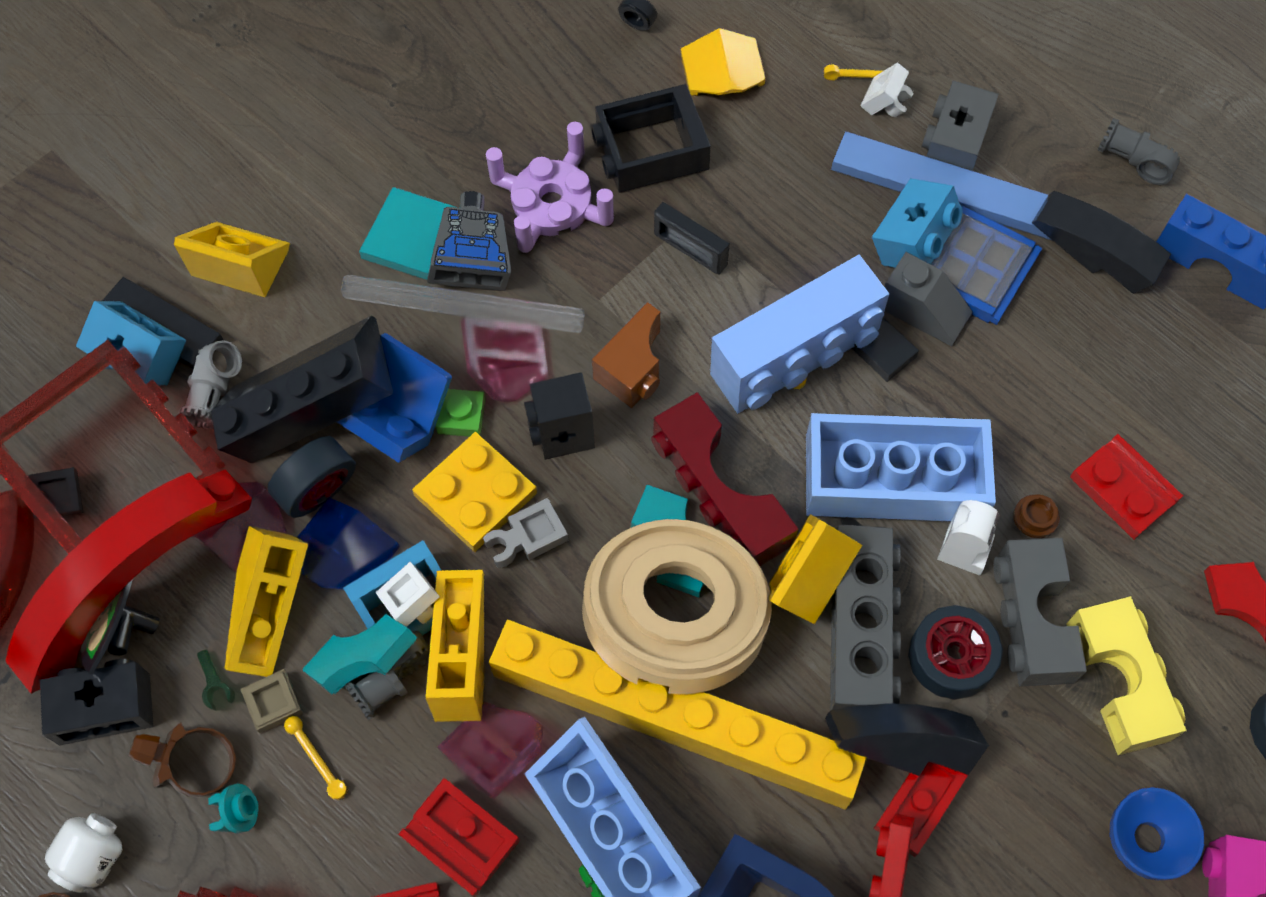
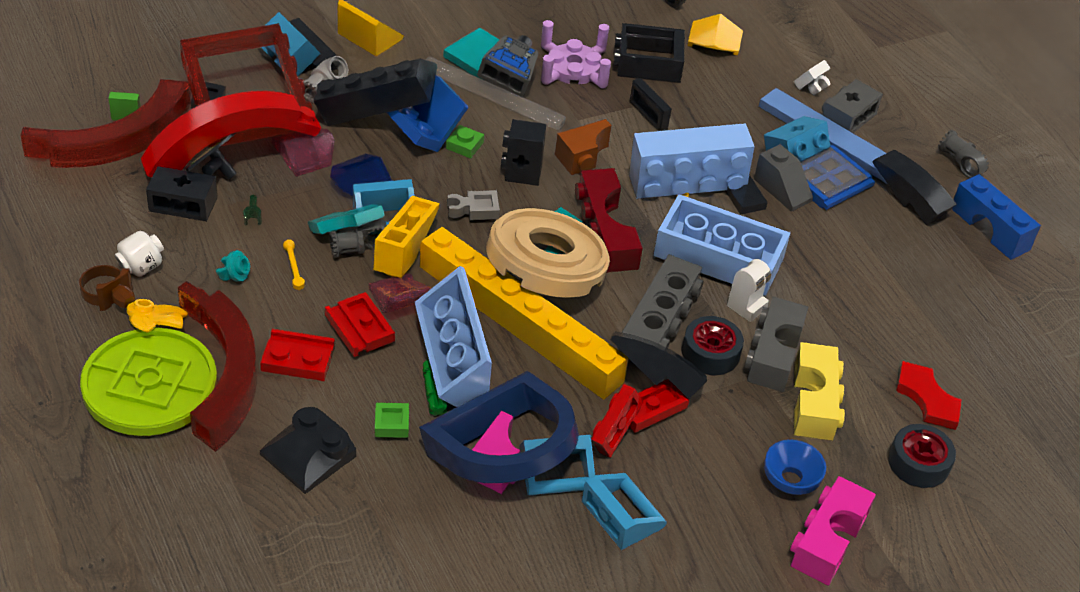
camera: 15 degrees right, 20 degrees down
reddish brown piece [128,722,236,797] -> none
yellow slope [224,526,308,677] -> none
dark tan tile [241,669,304,734] -> none
black wheel [268,436,356,518] -> none
white tile [375,562,440,627] -> none
yellow plate [412,432,537,552] -> none
clear pink slope [461,317,548,402] -> none
yellow slope [768,514,862,624] -> none
yellow hinge [824,64,883,81] -> none
reddish brown plate [1013,494,1060,538] -> none
red plate [1070,434,1183,540] -> none

